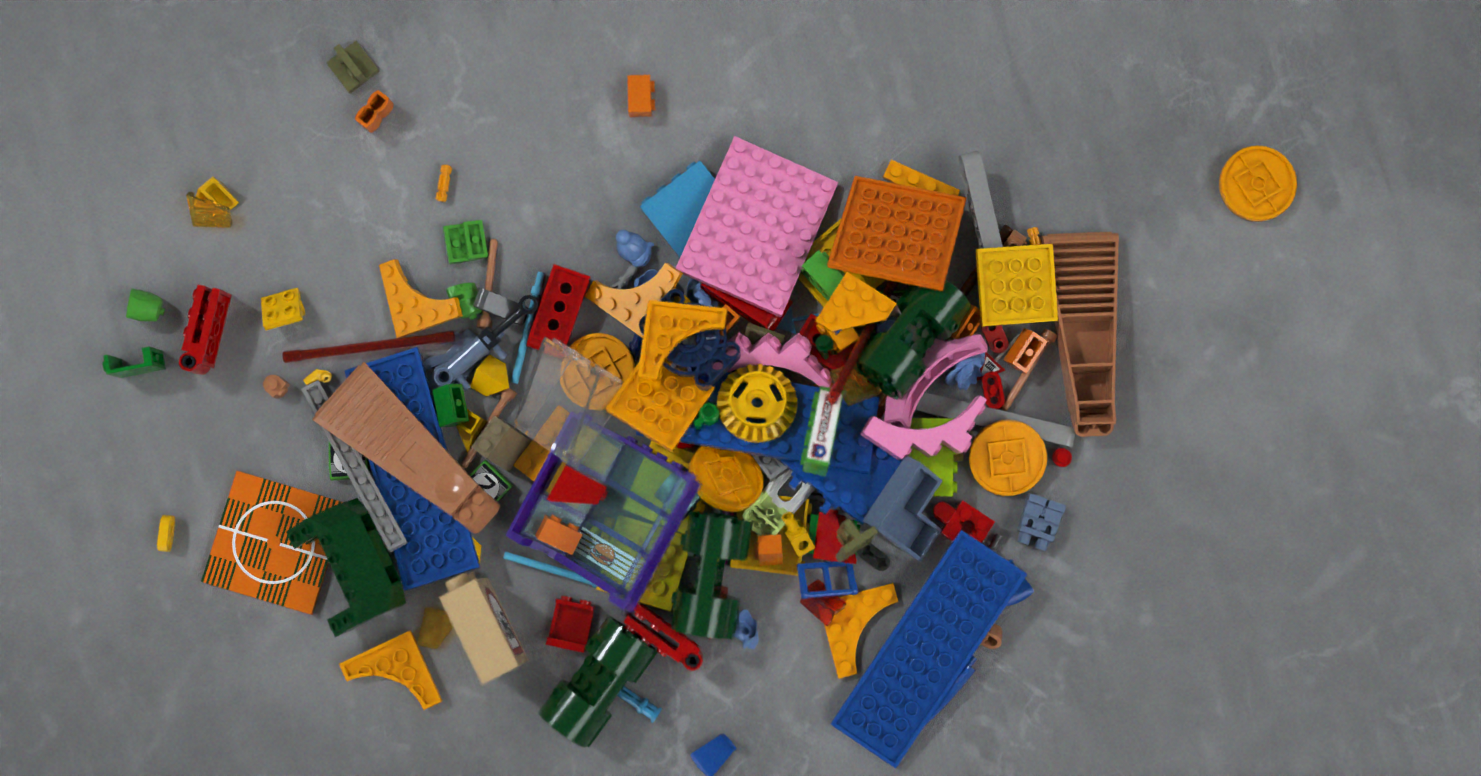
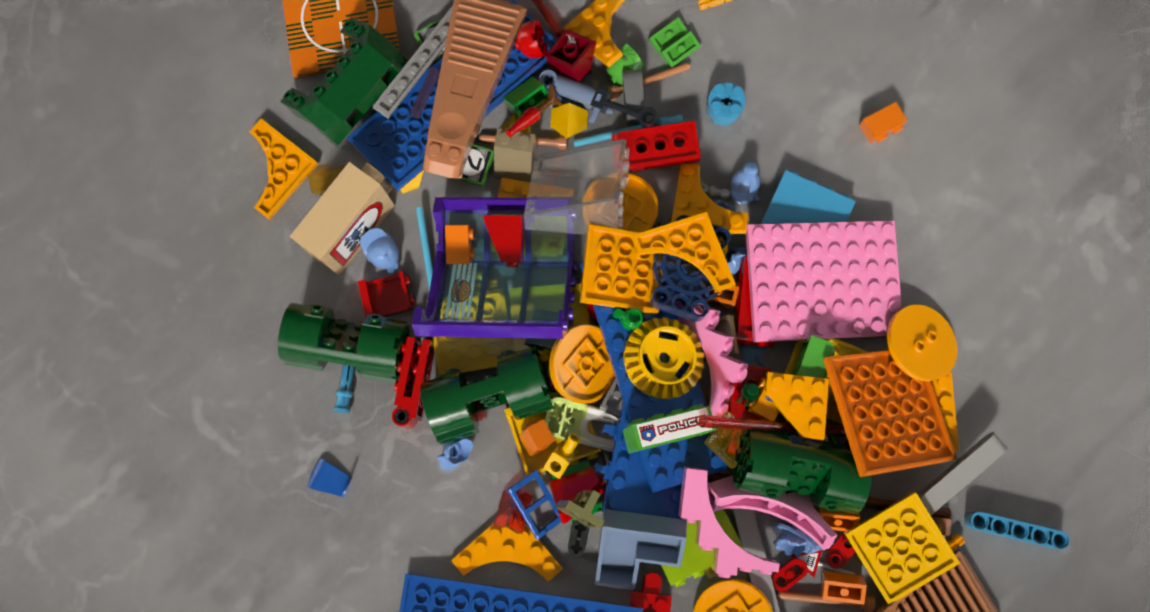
camera: 65 degrees right, 5 degrees down
none -> medium blue hair [360,228,399,274]
none -> clear purple axle [410,67,440,119]
none -> red piece [506,85,562,137]
none -> red cylinder [515,20,548,59]
none -> dark red slope [545,29,596,82]
none -> dark azure brick [706,83,746,126]
none -> light orange plate [887,304,957,381]
none -> dark azure beam [964,512,1070,549]

